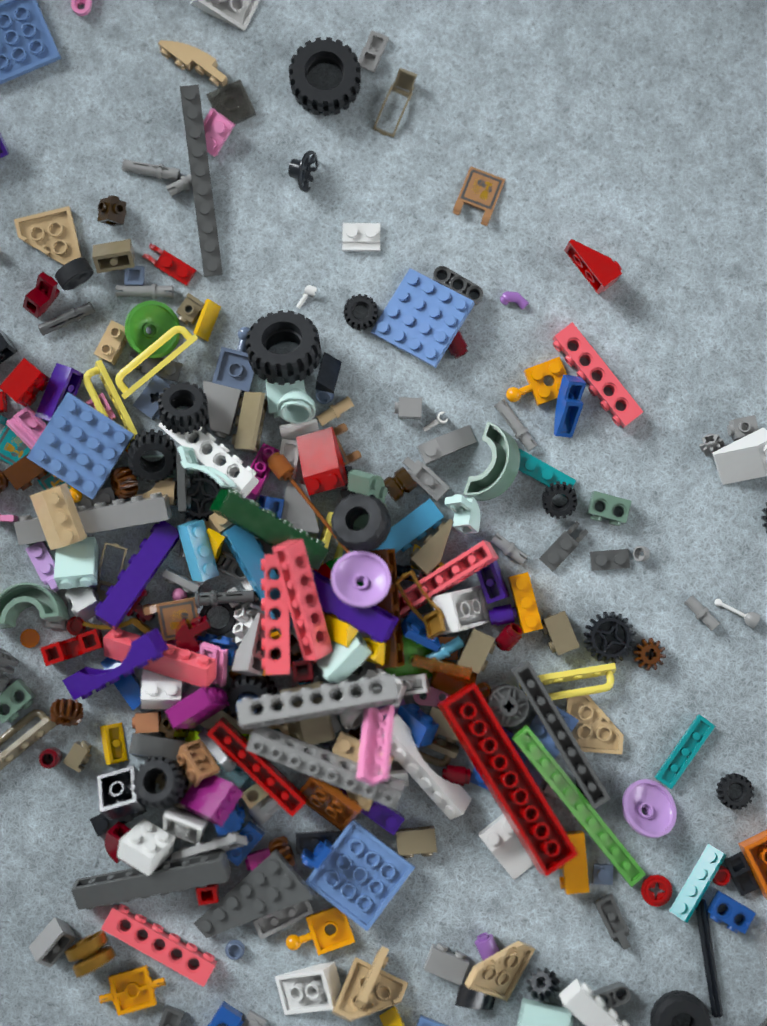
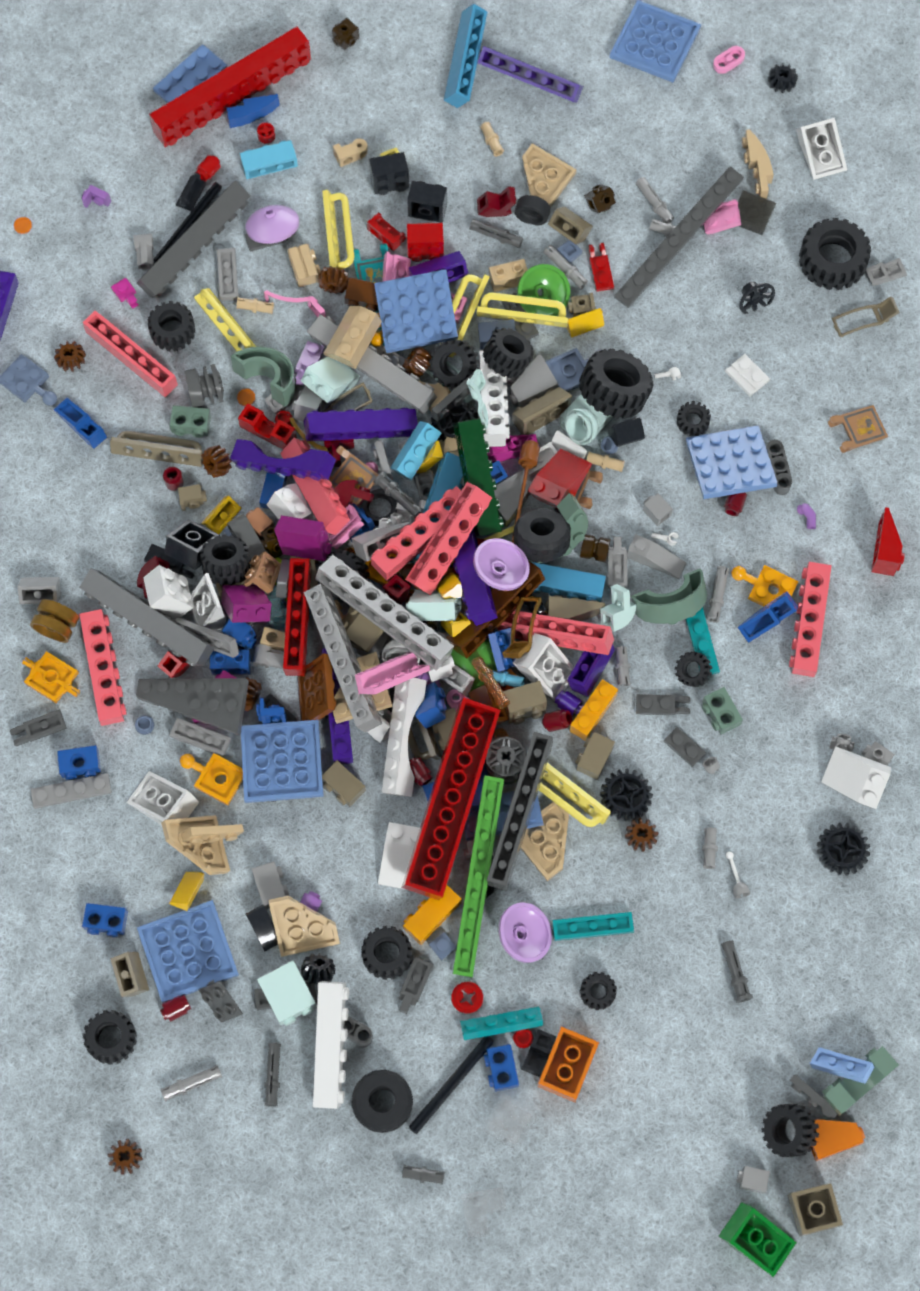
camera: 50 degrees right, 15 degrees down
none -> black tyre [361,926,412,980]

